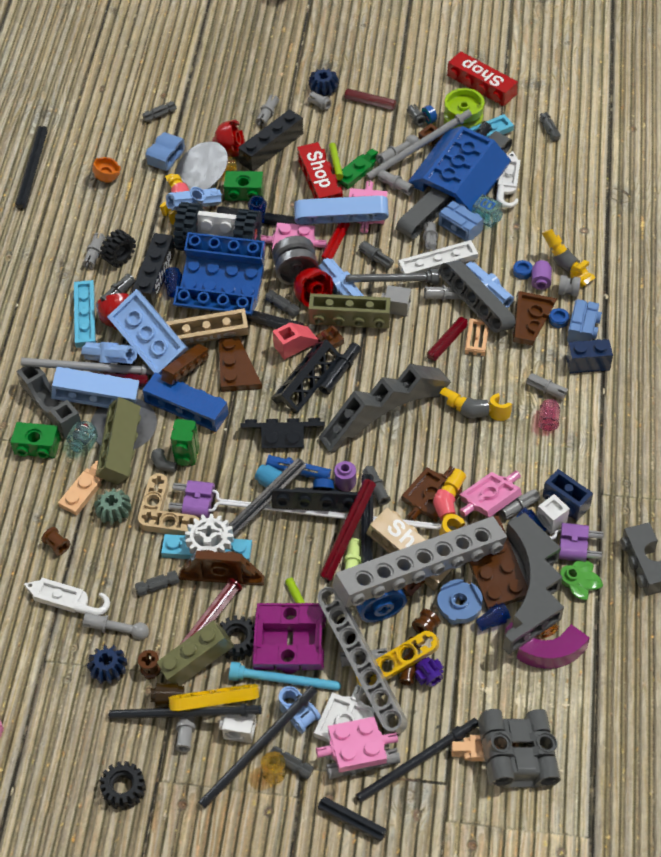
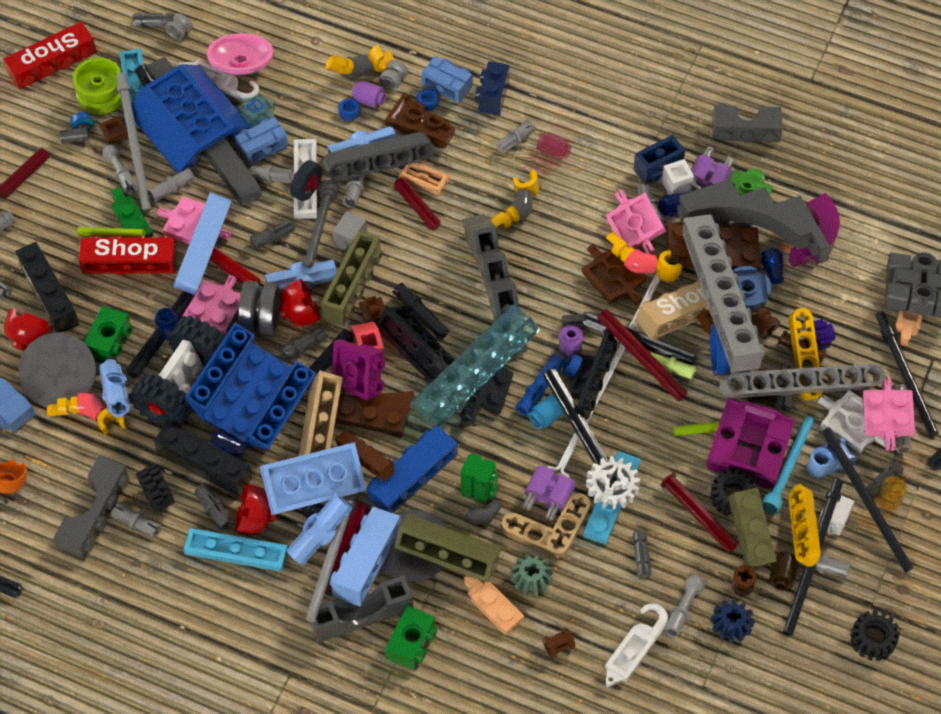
camera: 75 degrees left, 5 degrees up
clear light blue head [66,421,98,453] -> none
reddish brown wing [178,550,265,586] -> none
none -> dark grey arch [53,456,129,559]
none -> light grey wheel [165,13,193,41]
none -> bright pink dish [207,33,273,75]
none -> black wheel [290,160,322,201]
none -> magenta plate [332,339,386,400]
none -> clear light blue brick [410,304,539,428]

